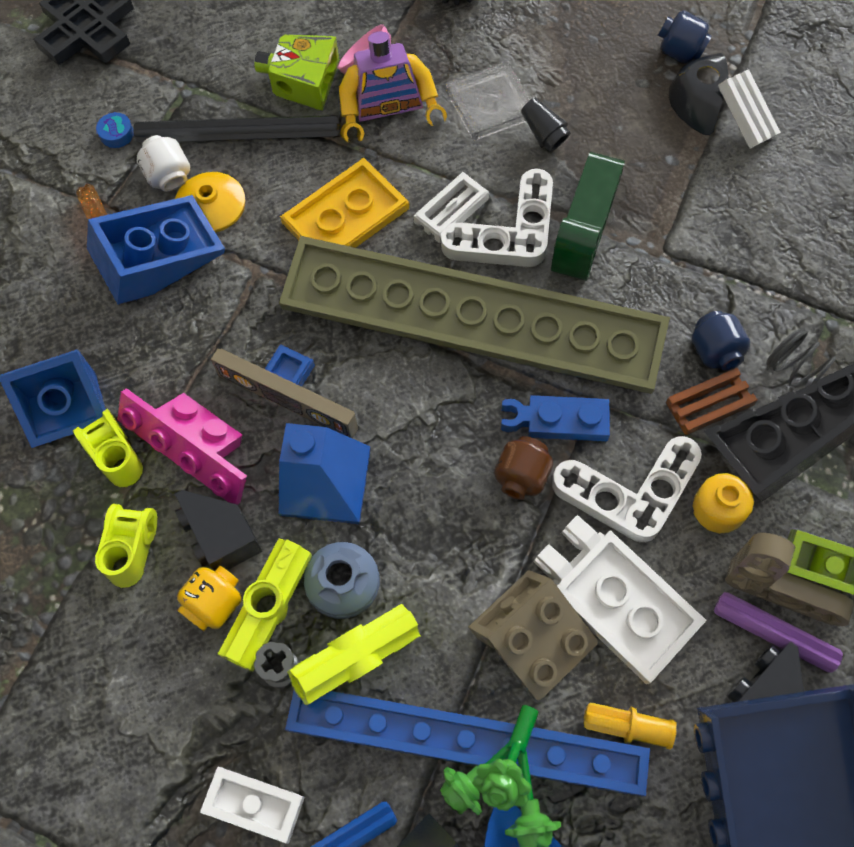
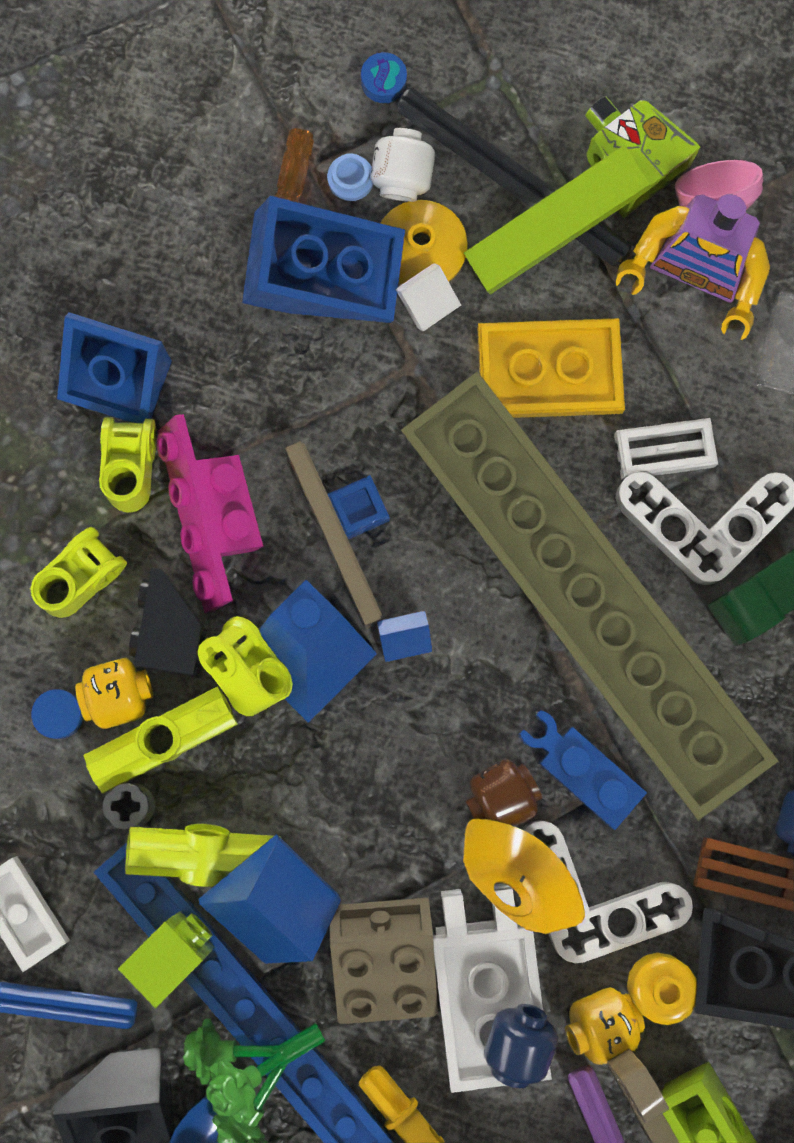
camera: 30 degrees right, 15 degrees up
sand blue piece [304,542,380,619] -> none
none -> blue tile [31,689,84,739]
none -> lime brick [118,911,215,1009]
none -> neon yellow piece [198,616,293,716]
none -> blue slope [199,834,341,964]
none -> light blue plate [327,154,373,201]
none -> blue tile [377,611,432,662]
none -> white tile [395,263,461,331]
none -> yellow piece [463,819,585,934]
none -> lime tile [464,145,651,295]
none -> dark blue head [484,1004,558,1089]
none -> yellow head [565,987,645,1065]

